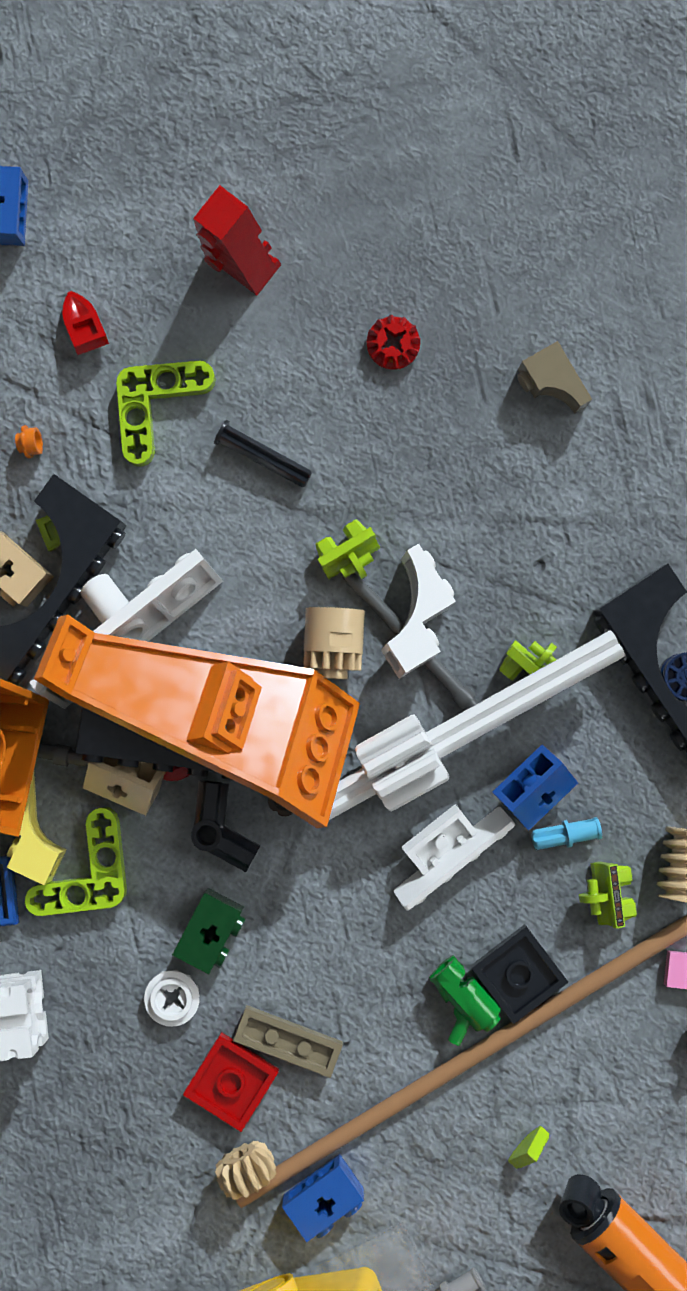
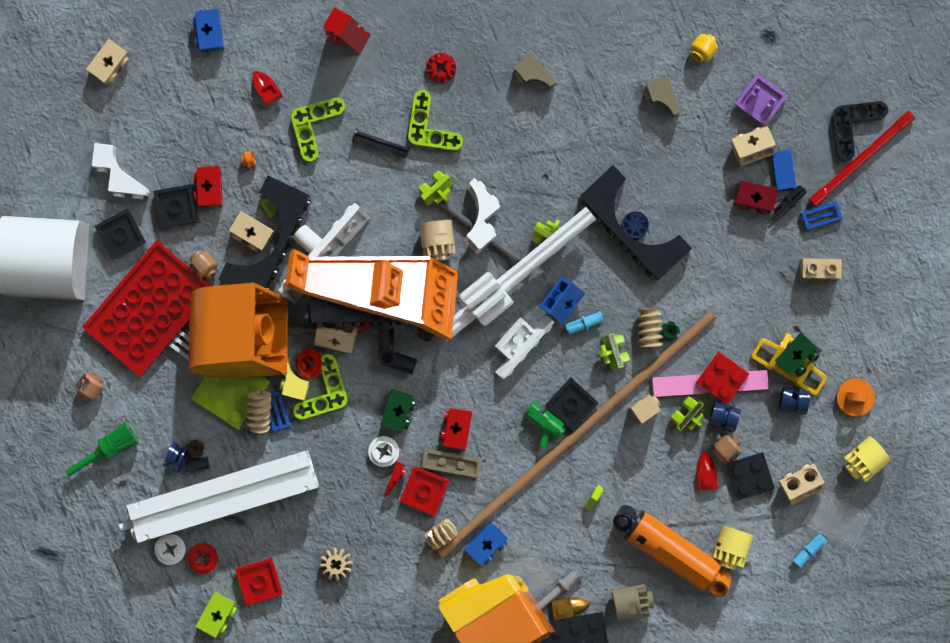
camera: 10 degrees left, 0 degrees up
none -> red gear [296,349,324,379]
none -> tan gear [320,548,353,581]
none -> red plate [383,461,407,498]
none -> lime beam [408,90,463,151]
none -> red brick [440,408,472,450]
none -> tan brick [629,394,661,424]

